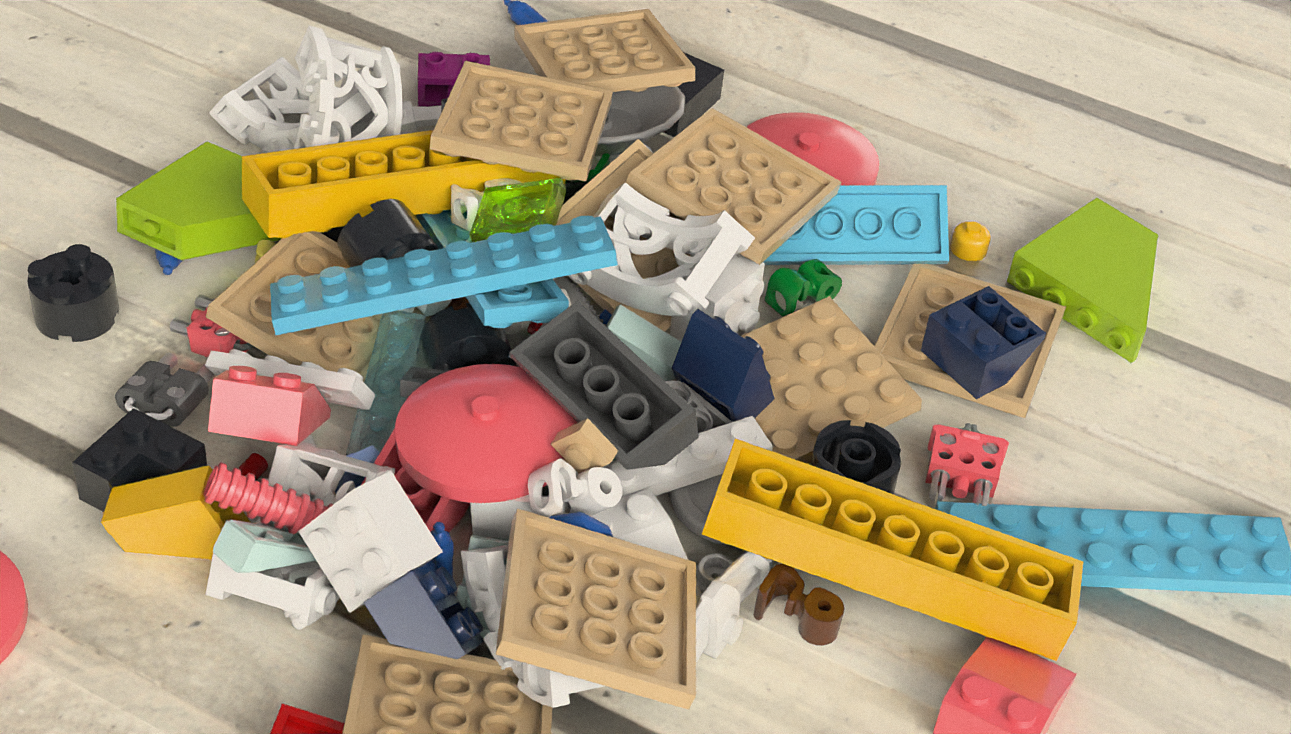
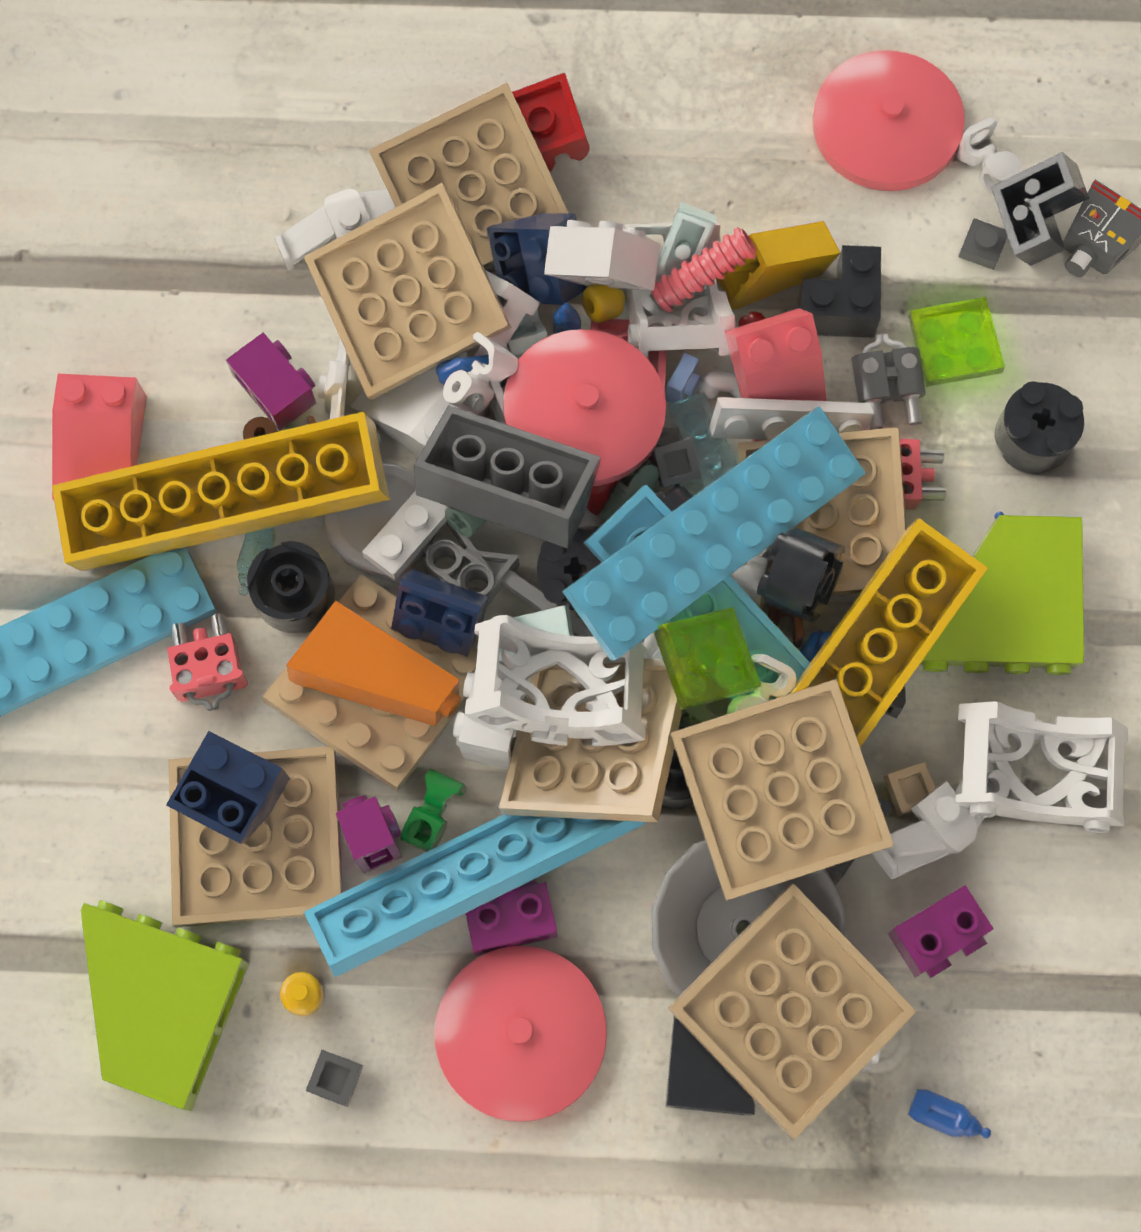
camera: 160 degrees right, 30 degrees up
white fence [294,26,403,149] -> none
tan plate [551,418,618,474] -> none
tan plate [626,108,841,265] -> none
none -> magenta brick [226,332,316,431]
none -> orange slope [286,601,462,726]
none -> dark grey plate [305,1050,364,1107]
none -> magenta brick [335,795,402,873]
none -> clear neon green plate [908,297,1005,387]

